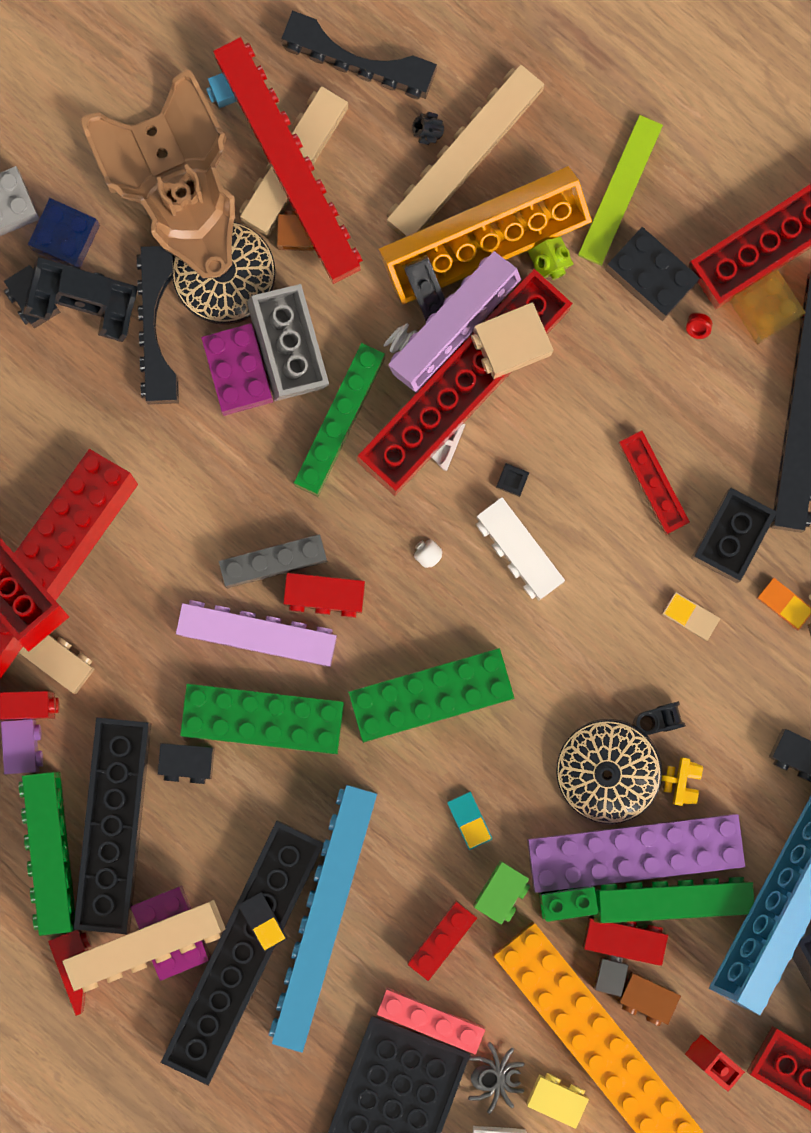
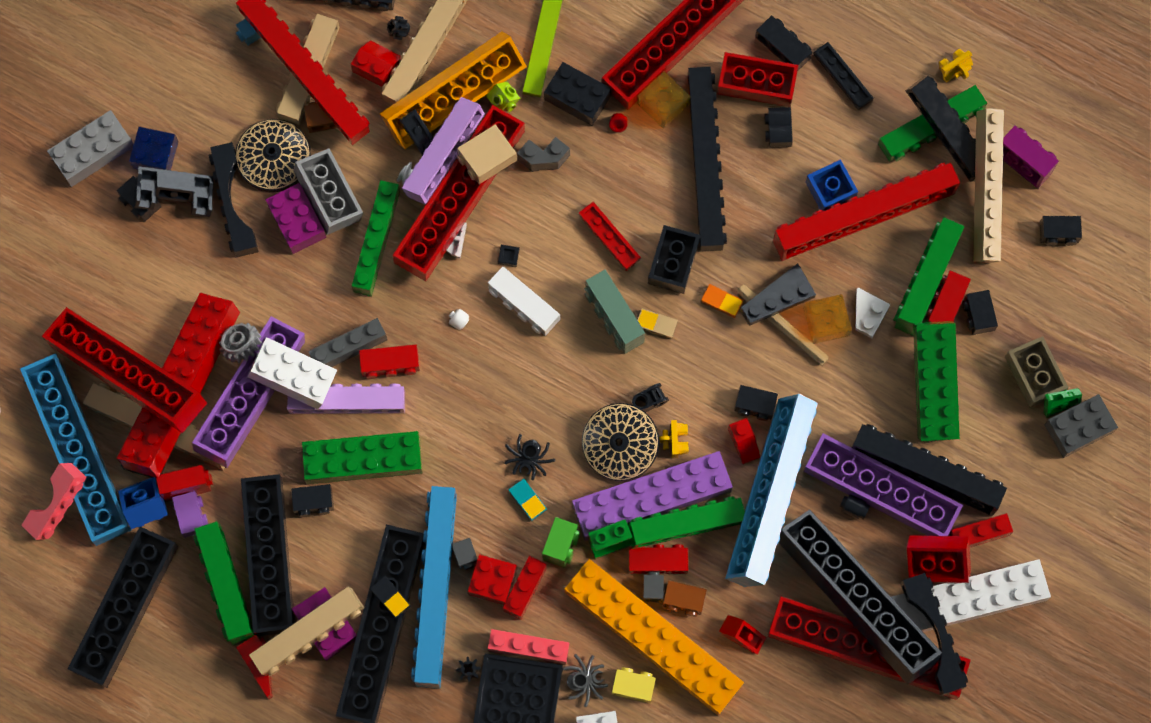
camera: 10 degrees left, 10 degrees down
medium nougat piece [81,70,235,278] -> none
green brick [348,648,515,743] -> none
none -> medium lavender brick [192,316,305,468]
none -> light grey gear [219,323,262,363]
none -> white brick [247,337,337,409]
none -> red slope [351,40,401,87]
none -> dark grey brick [452,538,477,570]
none -> black gear [456,657,481,682]
none -> red brick [468,554,517,605]
none -> black animal [504,434,555,480]
none -> dark grey brick [517,137,570,172]
none -> sand green brick [584,269,645,354]
none -> red slope [728,418,761,464]

